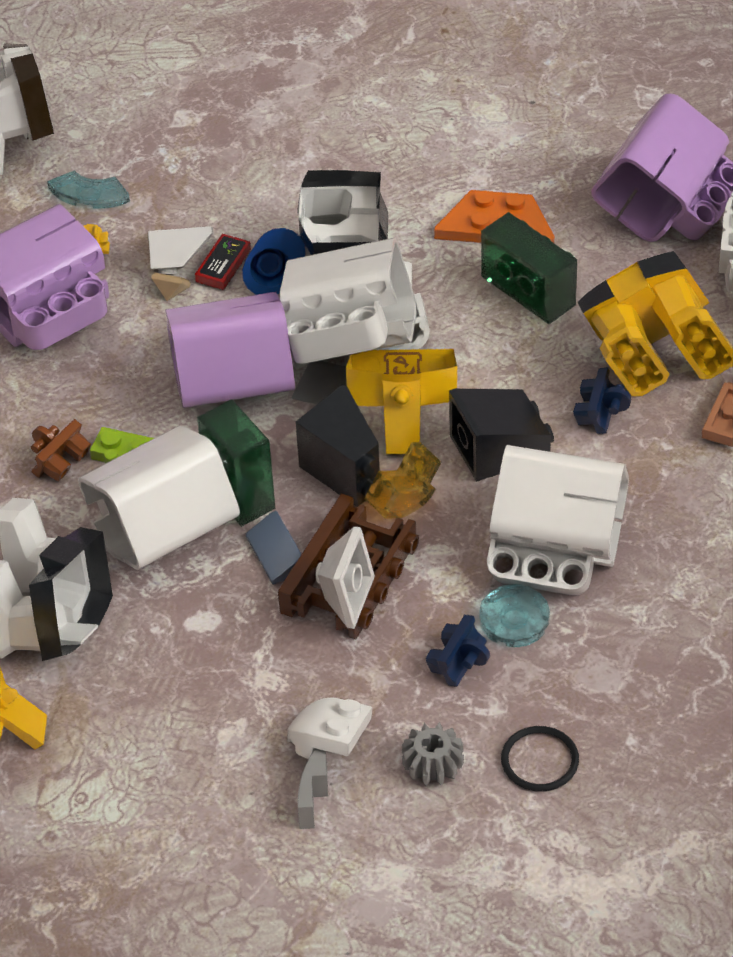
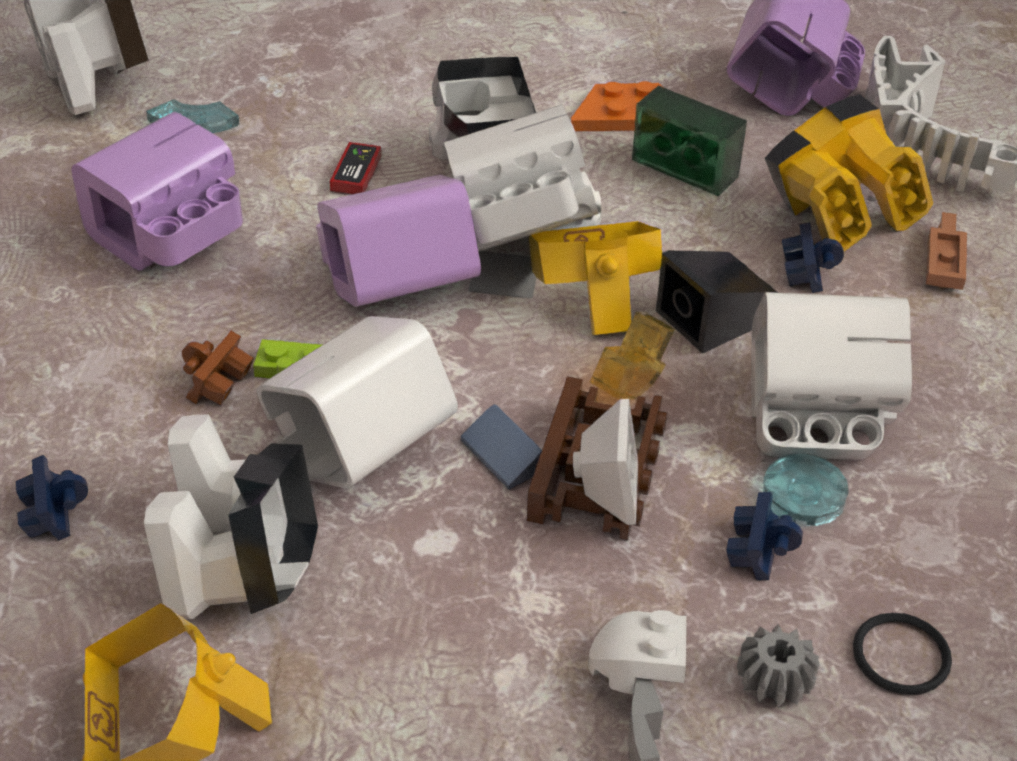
camera: 15 degrees left, 5 degrees down
white slope [148,226,214,275] -> none
tan slope [151,272,191,301] -> none
clear green brick [197,399,276,527] -> none
blue piece [242,228,306,295] -> none
black slope [295,384,381,507] -> none

